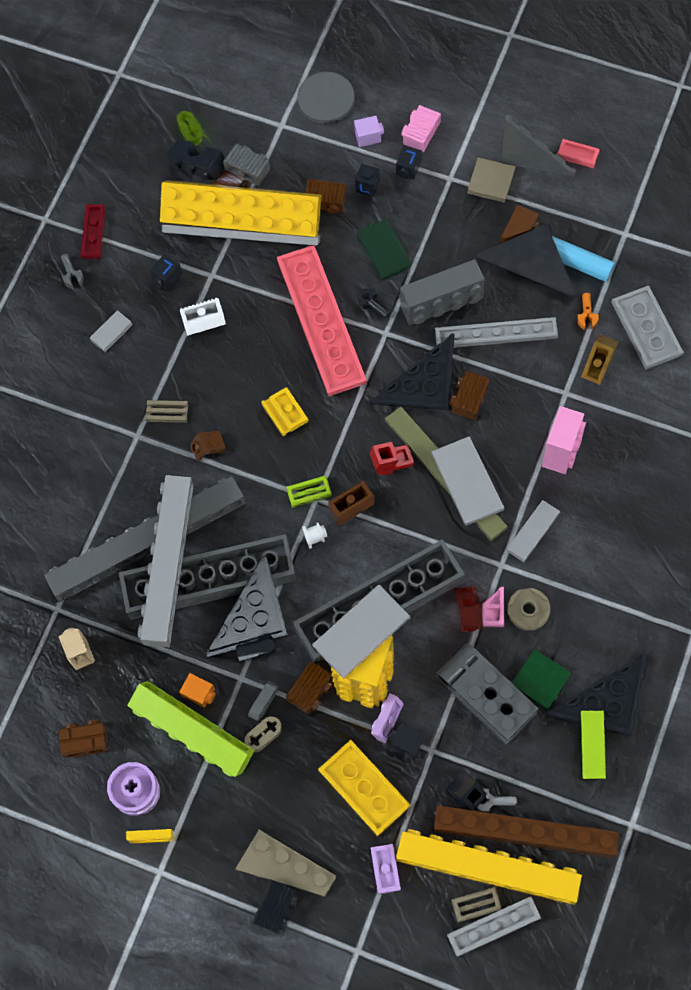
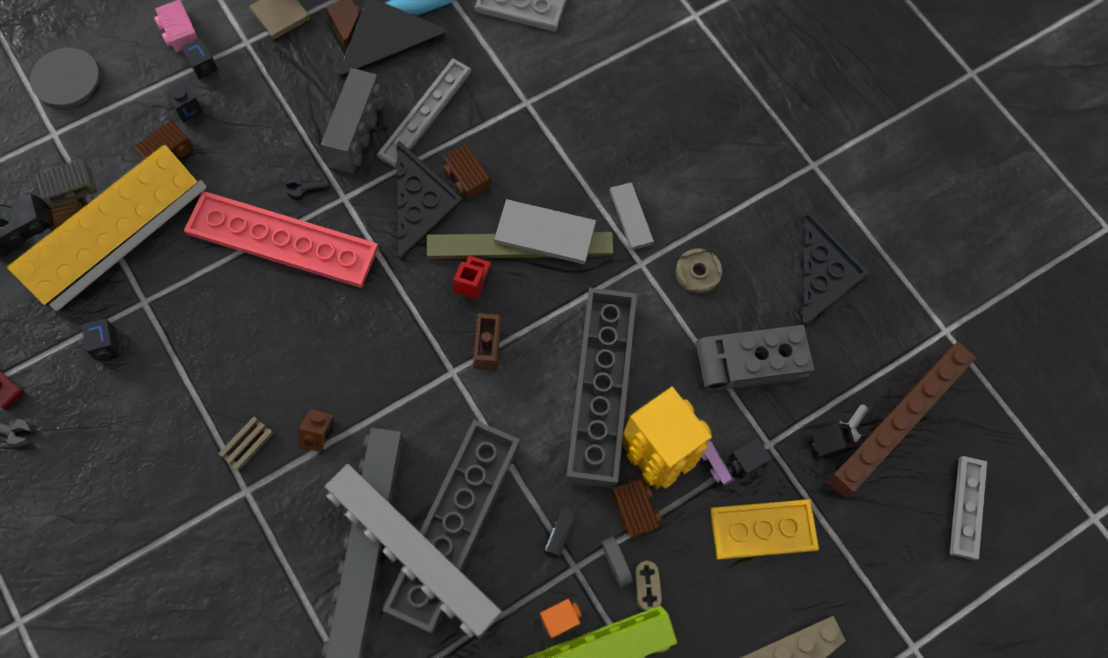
camera: 65 degrees left, 0 degrees up
light grey tile [90,311,133,352] -> none
white brick [180,298,226,336] -> none
tile [206,555,287,657] -> none
yellow plate [261,387,308,436] -> none
lime tile [286,476,332,508] -> none
white brick [302,522,328,549] -> none
light grey tile [312,585,410,679] -> none
lavender brick [354,116,384,147] -> none
clear green piece [357,219,412,279] -> none
lavender plate [371,844,401,894] -> none
yellow brick [396,829,582,905] -> none
dark tan tile [451,887,502,923] -> none
clear red slope [454,586,483,632] -> none
bright pink tile [482,587,504,627] -> none
dark green tile [512,649,571,710] -> none
bright pink brick [542,406,586,474] -> none
orange bar [577,293,599,330] -> none
pearl gold slope [581,334,619,385] -> none
lime tile [581,711,606,779] -> none

